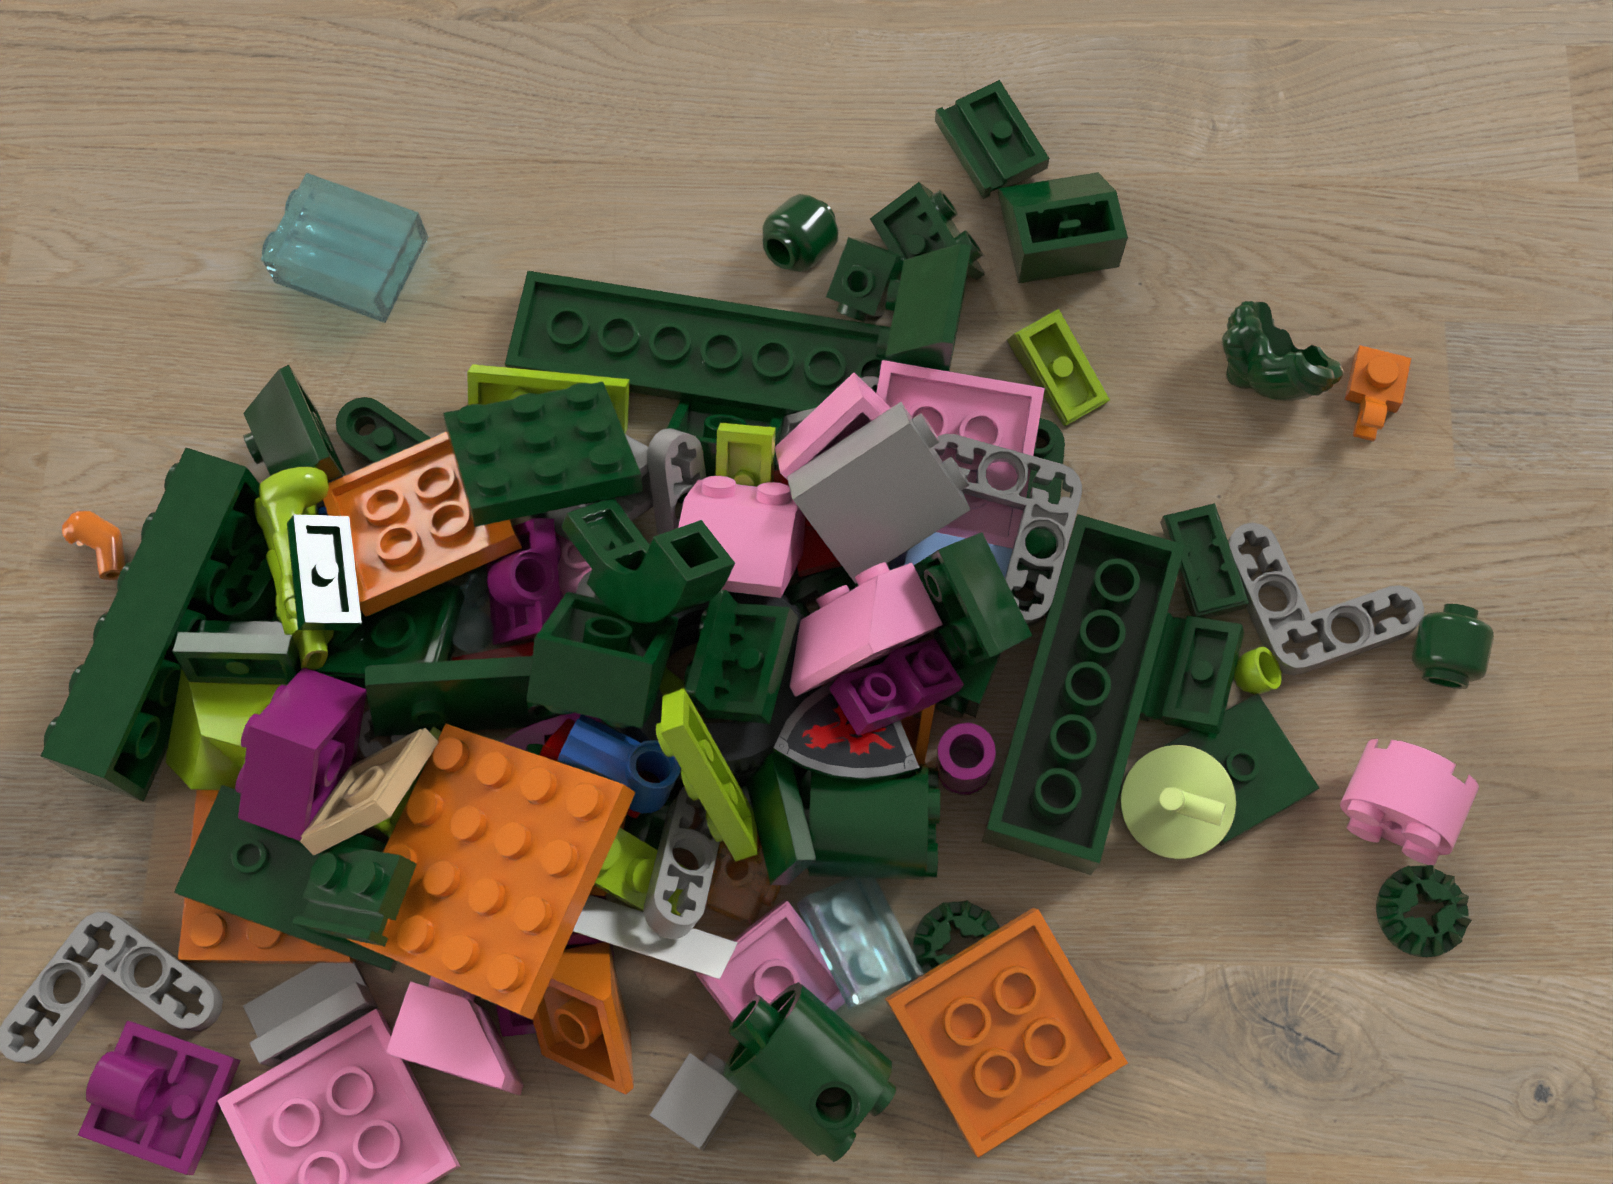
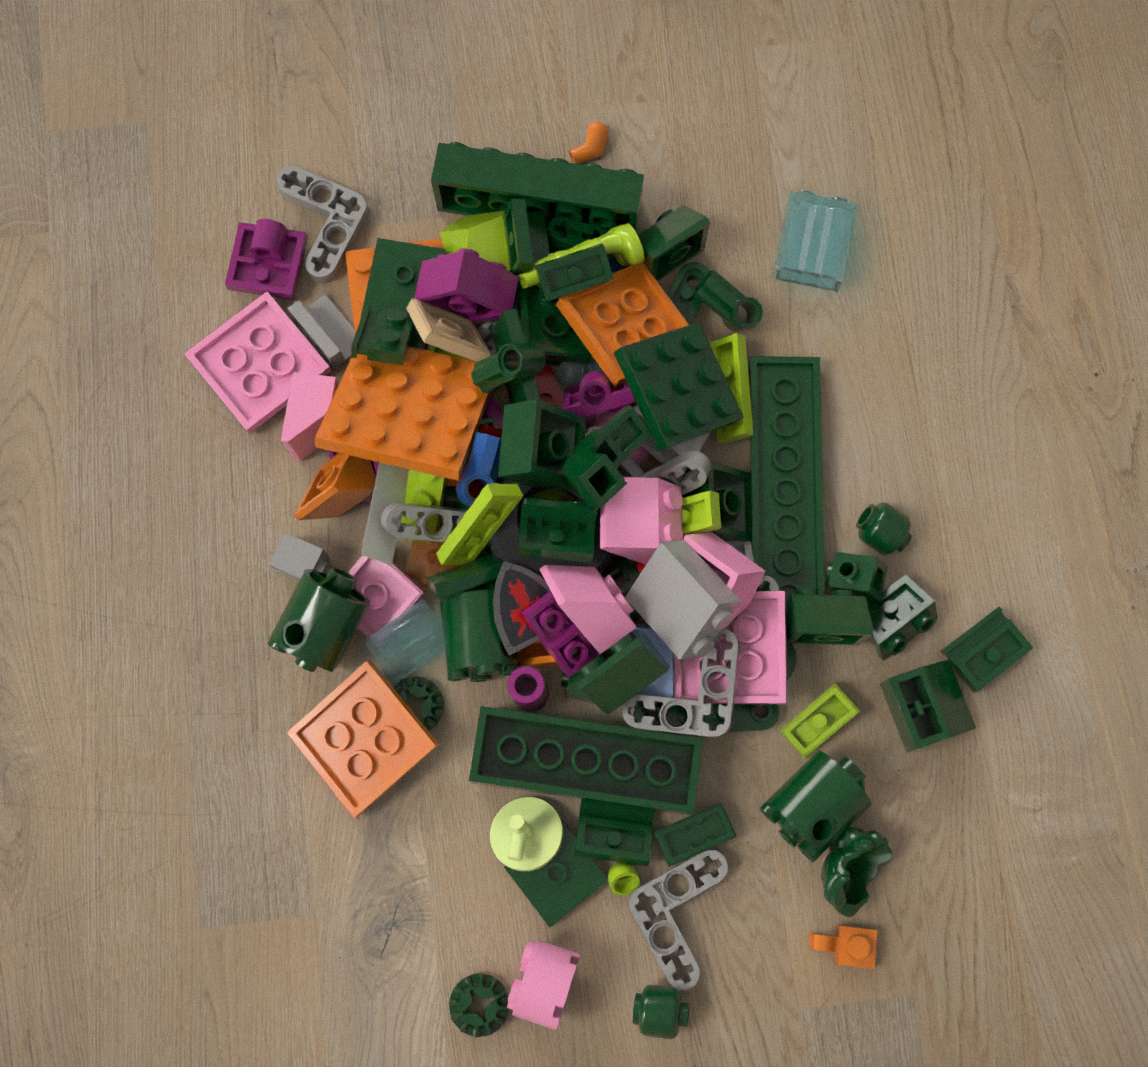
camera: 80 degrees right, 5 degrees up
none -> dark green piece [471,343,546,393]
none -> dark green piece [693,270,763,332]
none -> dark green cylinder [759,750,872,863]

